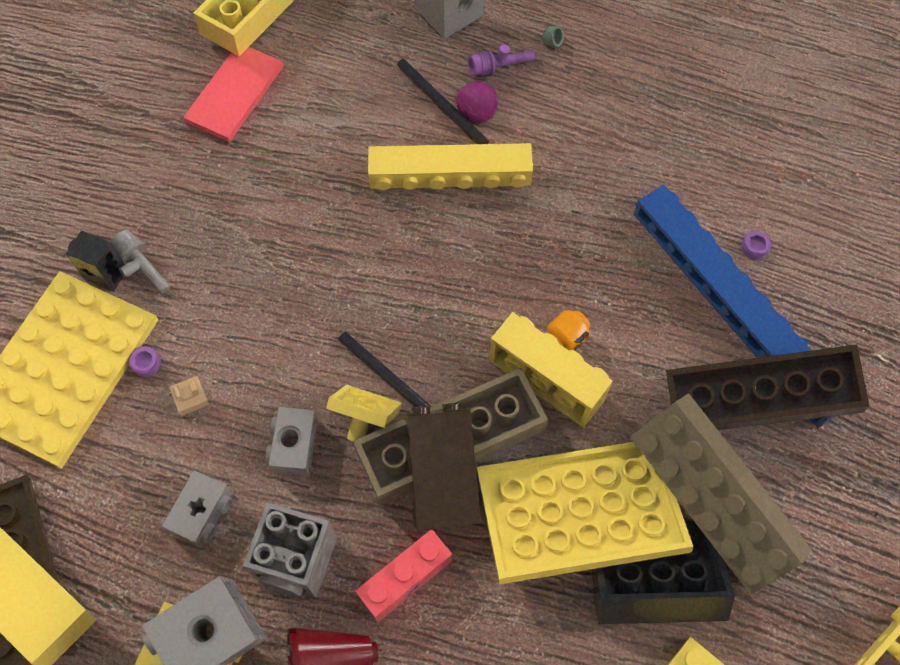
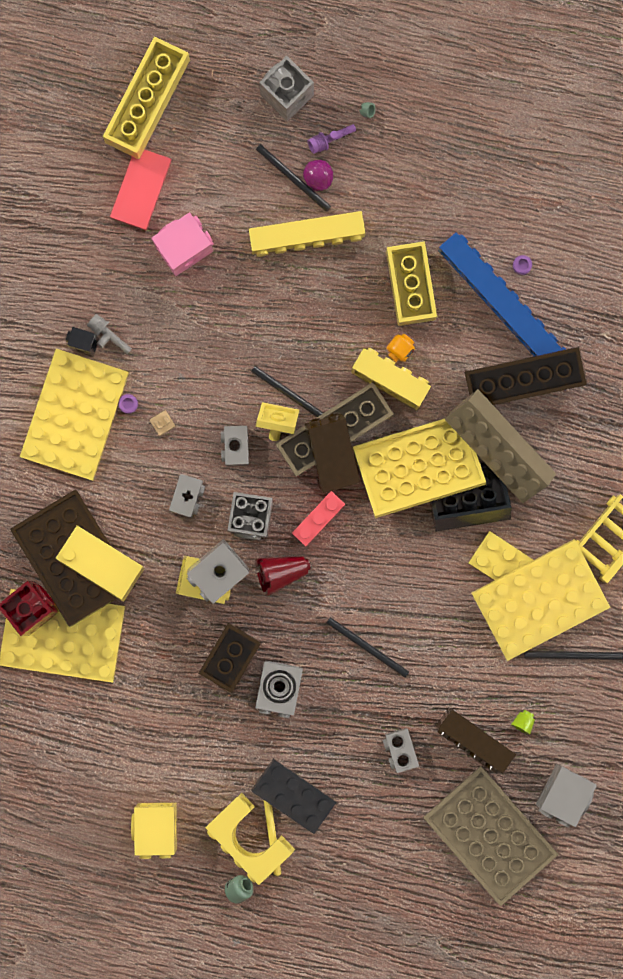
camera: 10 degrees left, 20 degrees up
none -> bright pink brick [151,212,214,276]
none -> light yellow brick [386,241,437,326]

